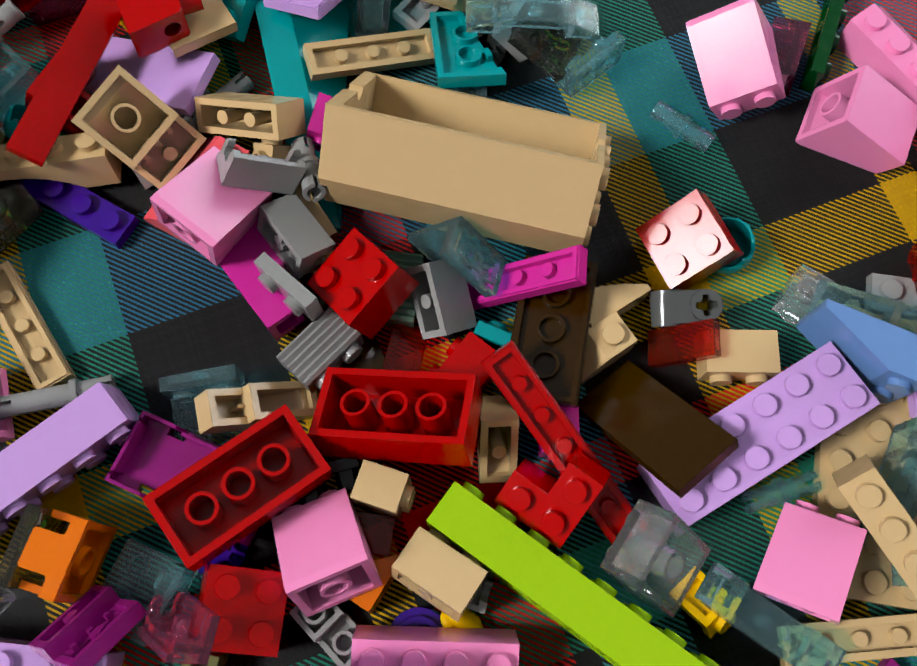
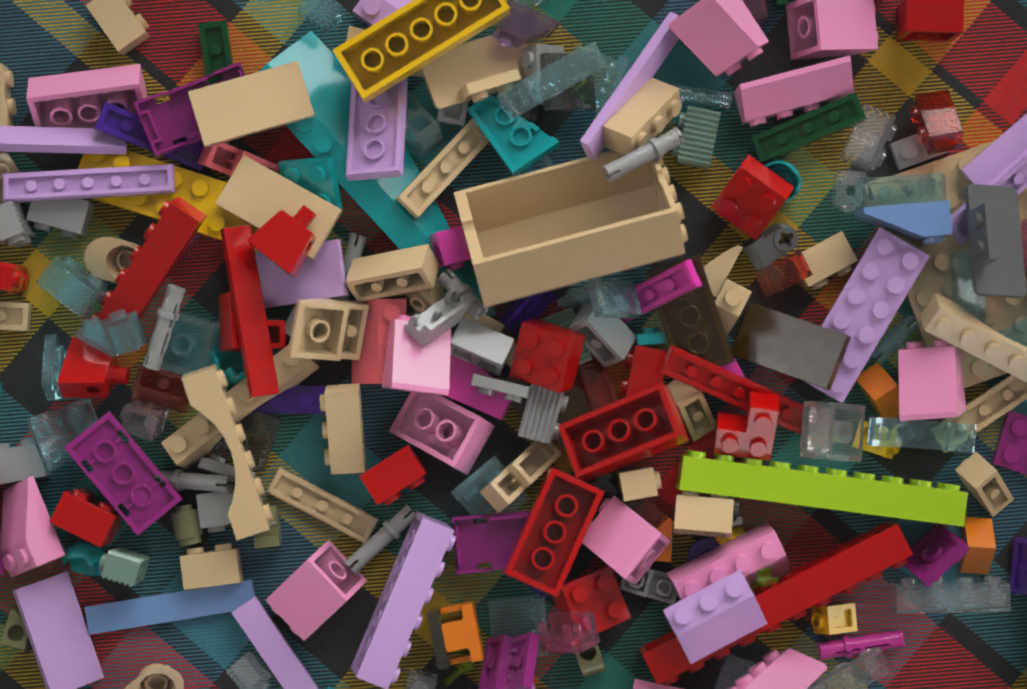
camera: 30 degrees left, 15 degrees up
none -> tan brick [320,383,366,475]
none -> red brick [359,444,428,506]
none -> bright pink slope [389,392,495,475]
none -> clear neon green hand [443,652,475,687]
none -> dark purple plate [499,291,556,337]
none -> lavender tile [580,12,679,160]
none -> light grey pin [602,127,684,183]
none -> tan brick [603,78,682,155]
none -> sand green brick [671,106,721,170]
none -> bright pink slope [734,56,854,127]
none -> dark green plate [751,92,867,164]
none -> clear brick [839,104,897,171]
none -> orange slope [856,362,899,424]

